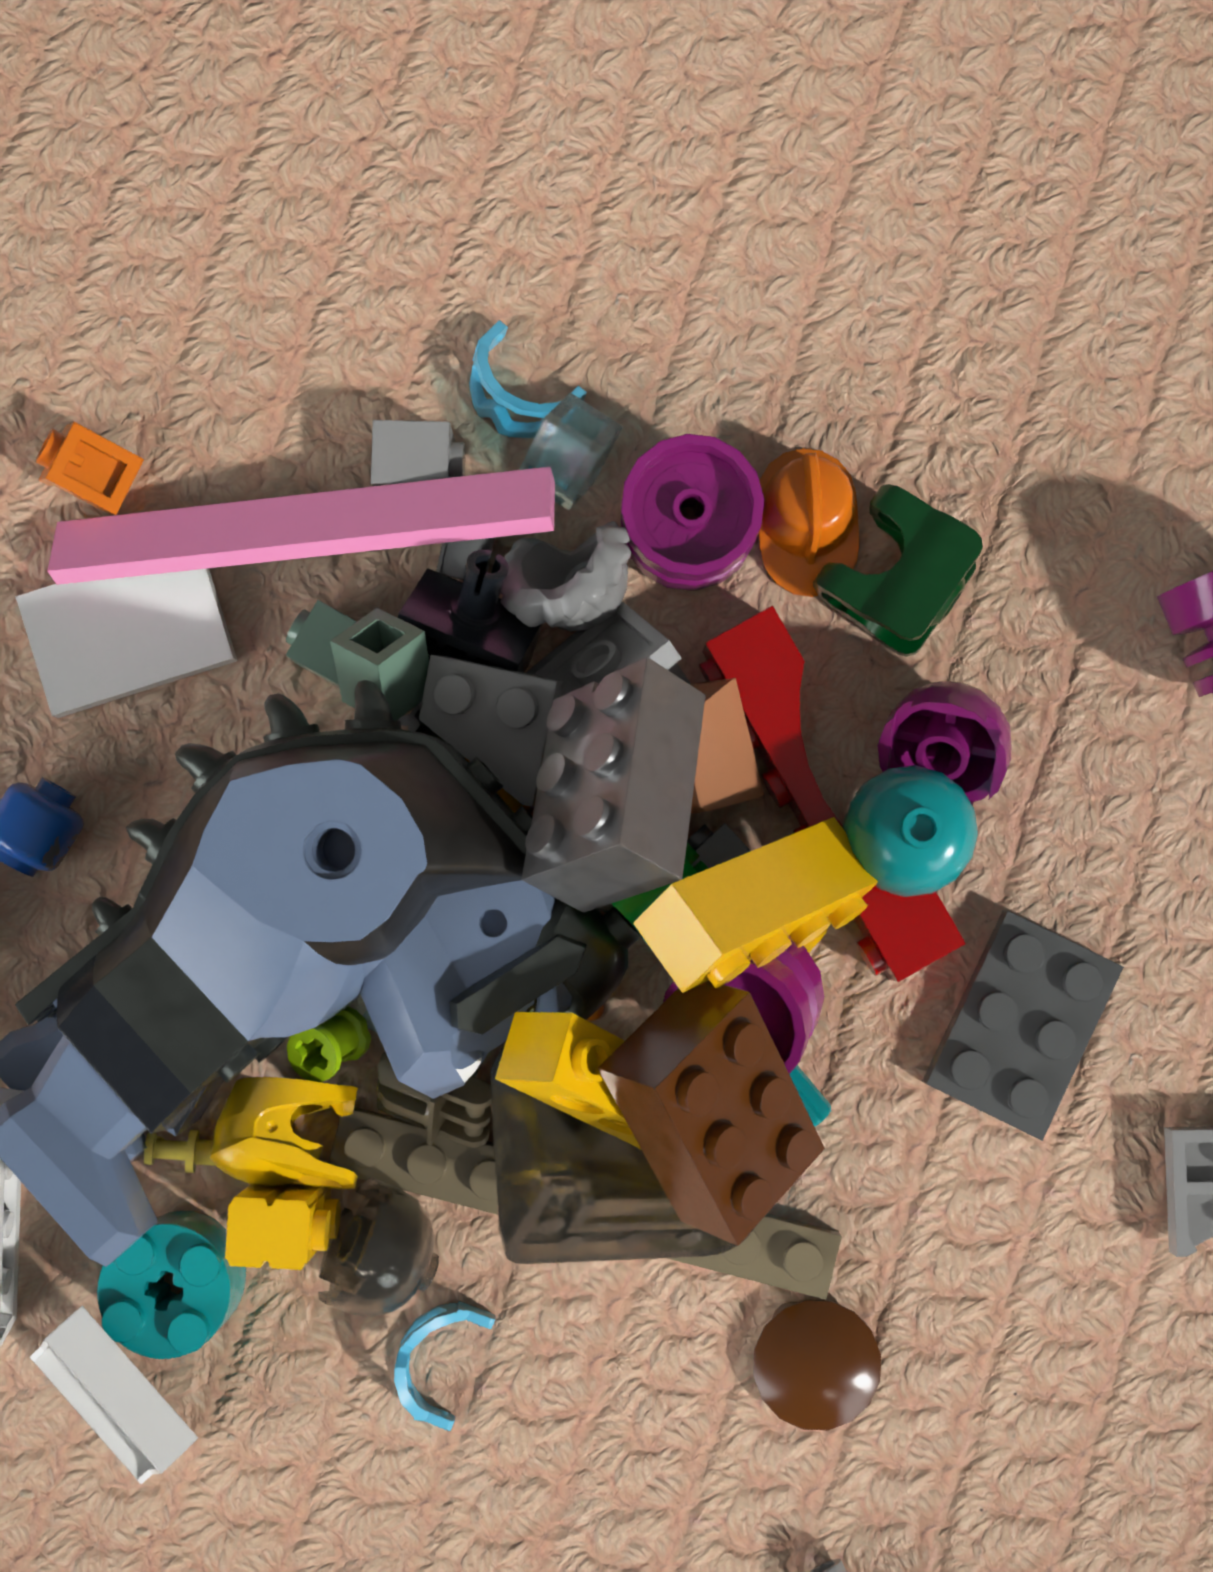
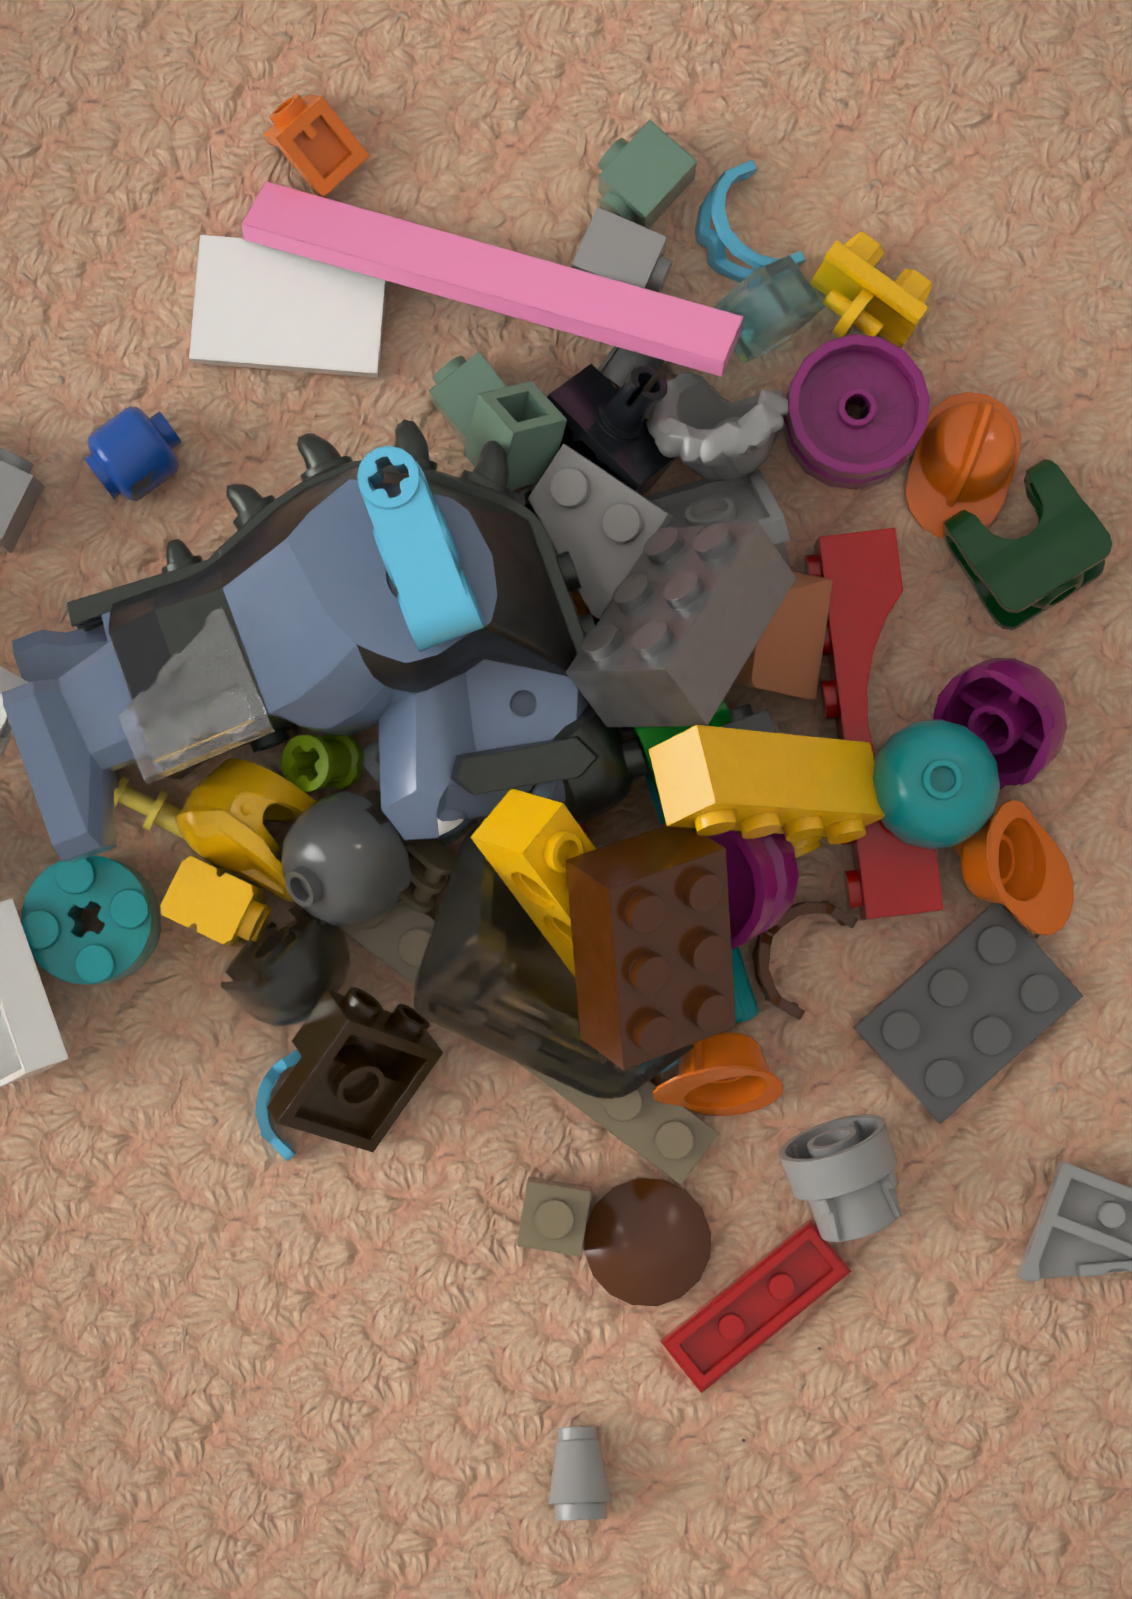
camera: 25 degrees right, 0 degrees up
none -> clear wing [118,607,274,784]
none -> dark brown plate [267,987,443,1152]
none -> dark grey cylinder [281,791,411,926]
none -> medium azure piece [357,446,484,652]
none -> dark tan brick [516,1177,592,1257]
none -> sand green brick [598,120,697,229]
none -> orange piece [653,1032,783,1116]
none -> red tile [661,1219,852,1393]
none -> reddish brown helmet [752,901,858,1020]
none -> light grey piece [779,1114,902,1242]
none -> yellow hips [809,232,933,348]
none -> orange piece [953,800,1074,935]

